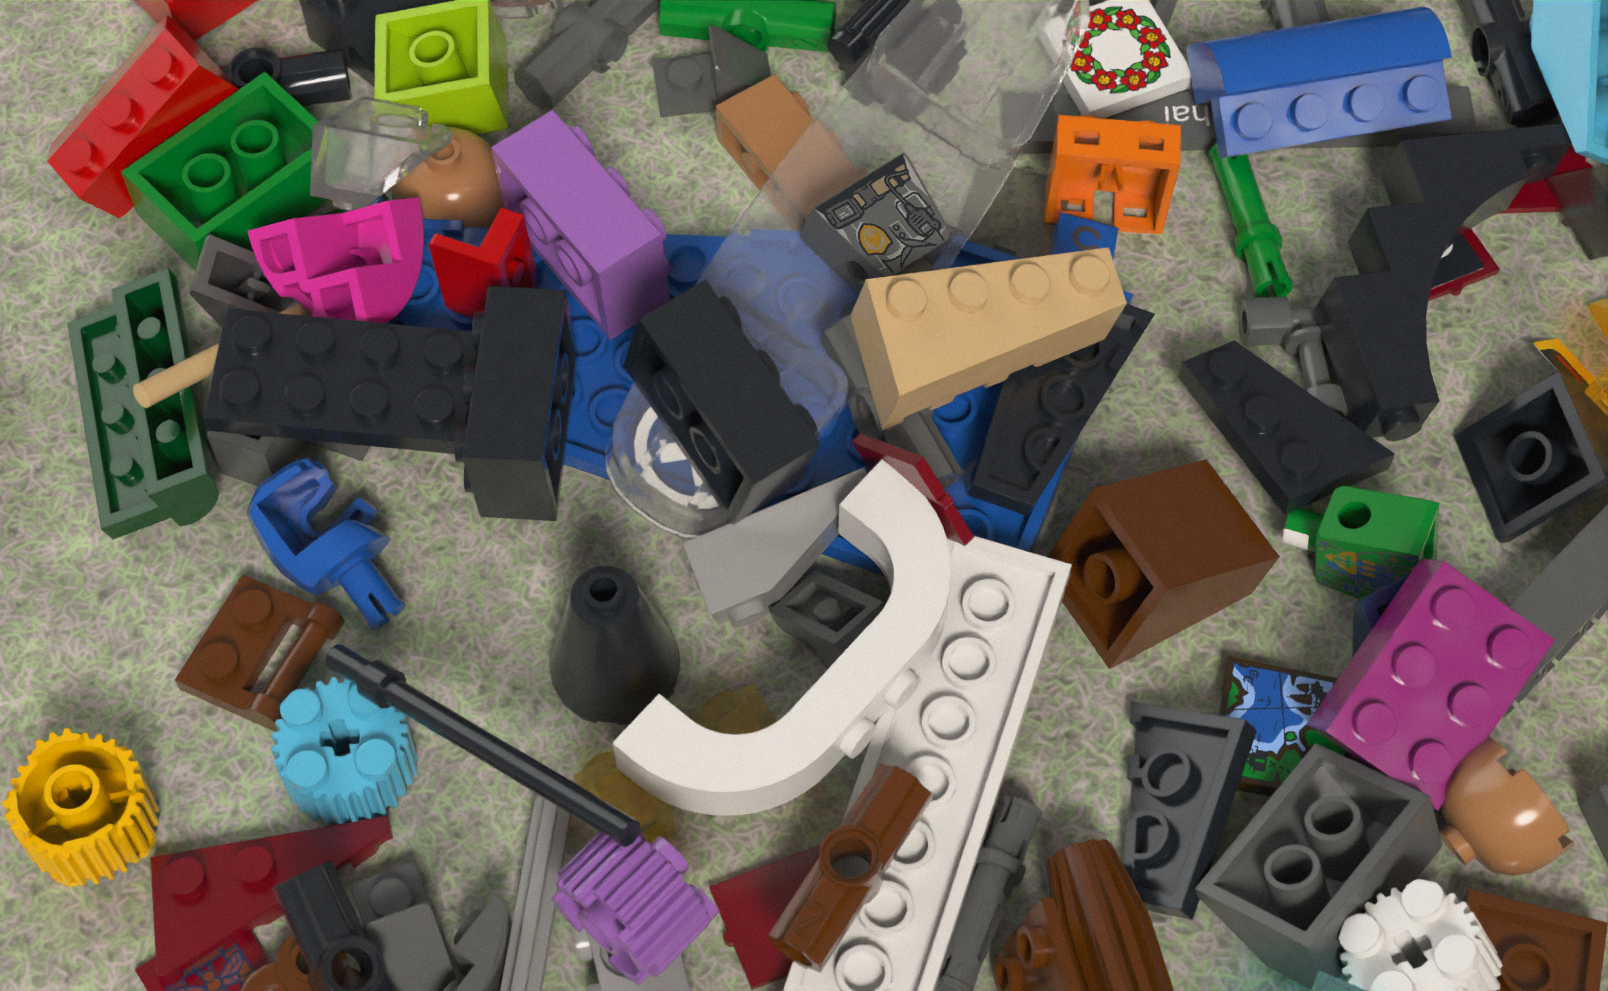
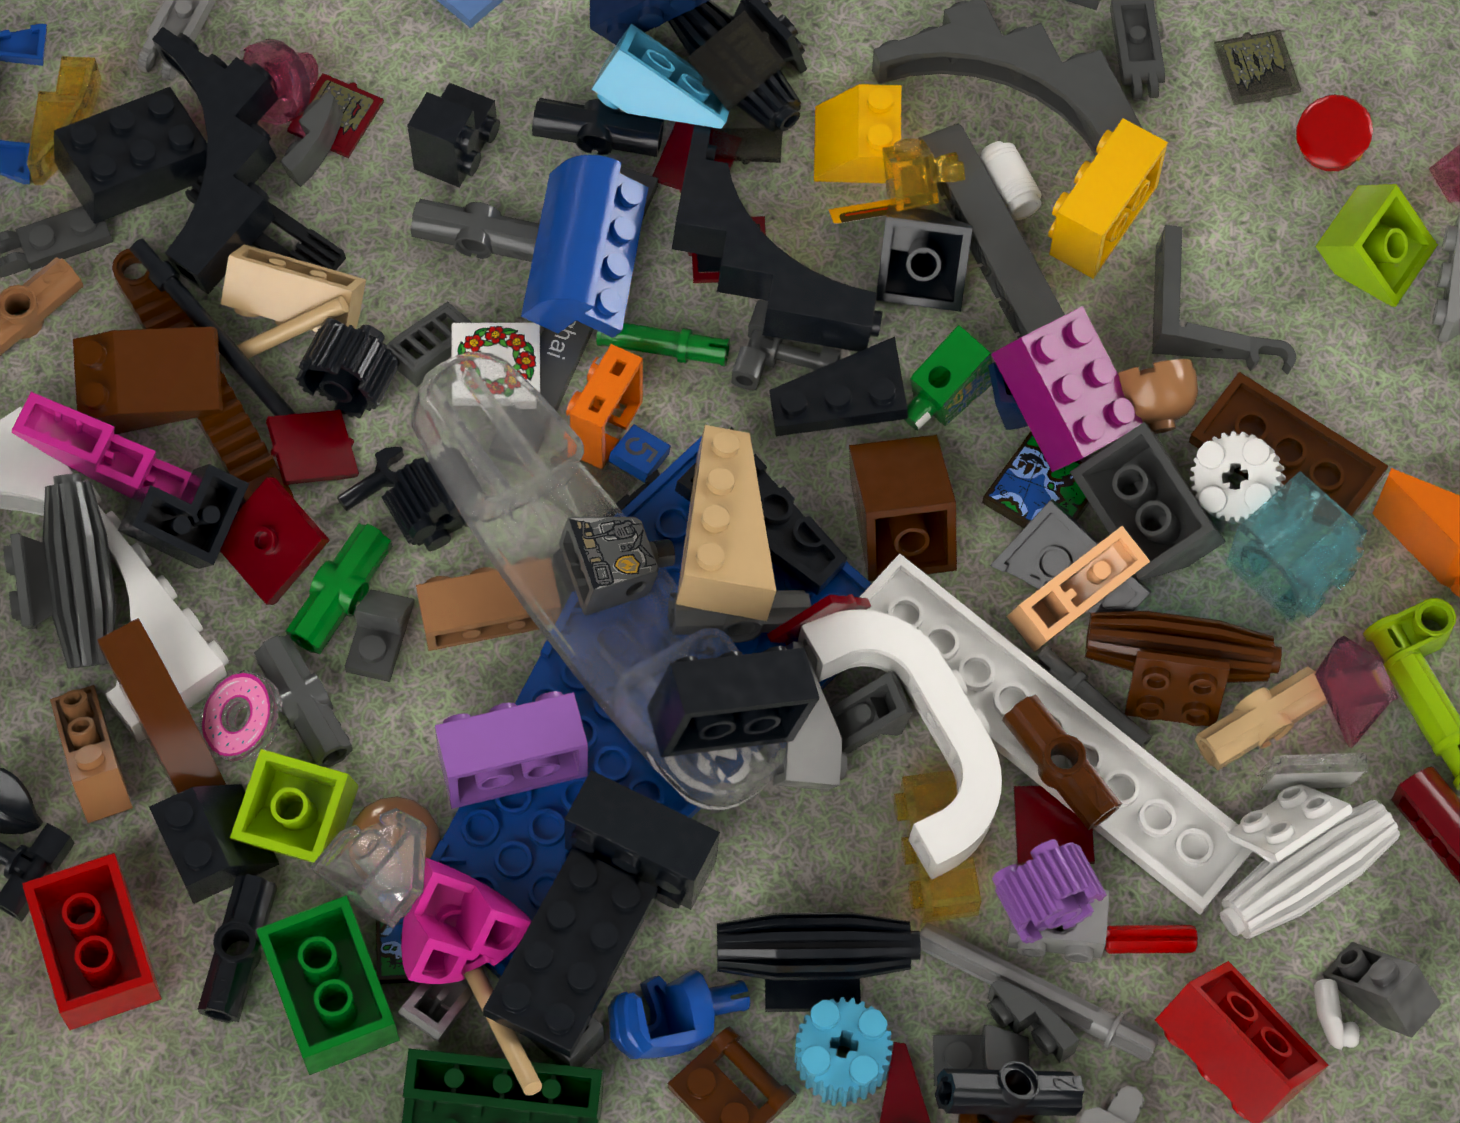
camera: 70 degrees left, 5 degrees up
red slope [47,14,238,218] -> none
black bar [325,644,641,847] -> none
red panel [428,208,538,318] -> none
black cone [550,566,680,725] -> none
none -> black plate [717,912,921,1012]
none -> light nougat slope [1006,526,1150,652]

